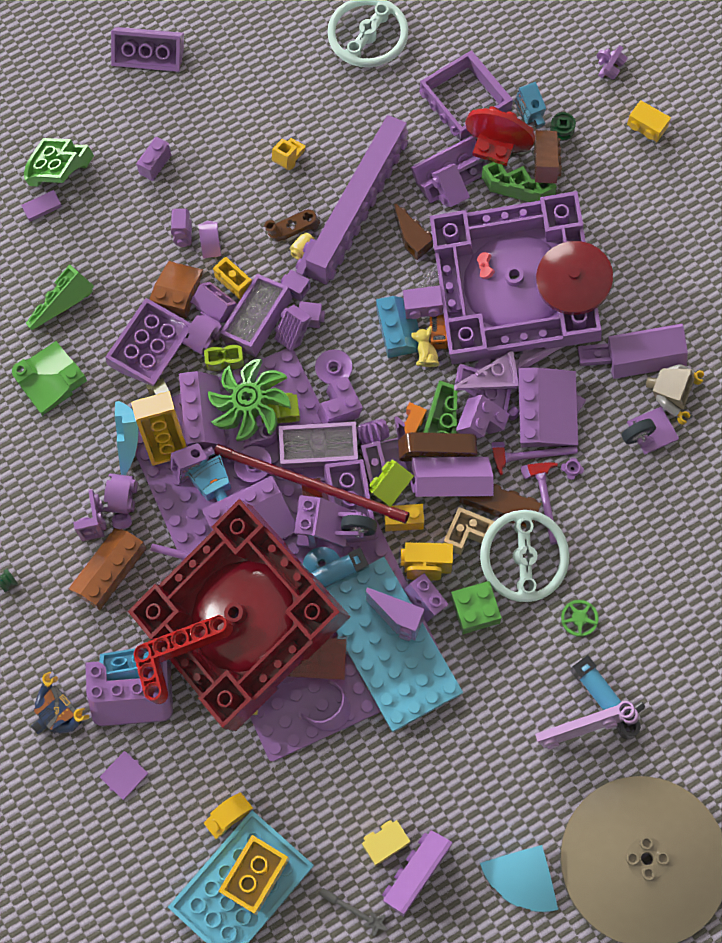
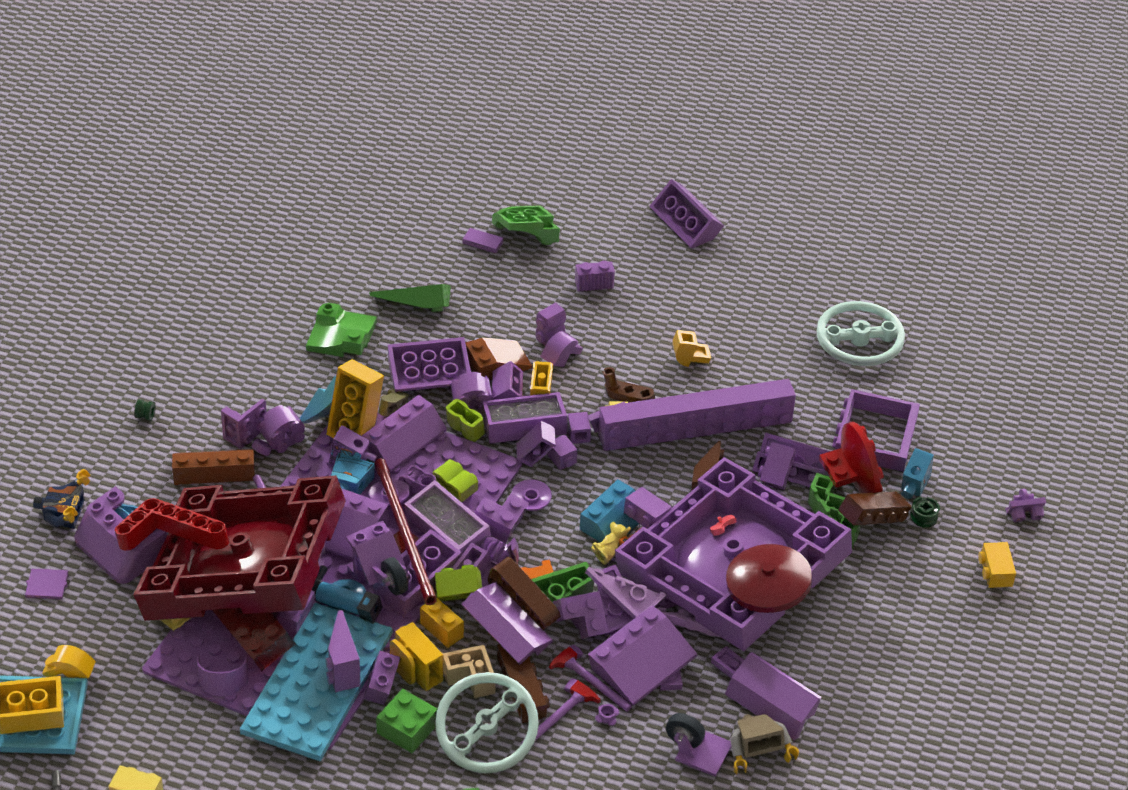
camera: 45 degrees right, 25 degrees down
bright green piece [208,359,291,441] -> none

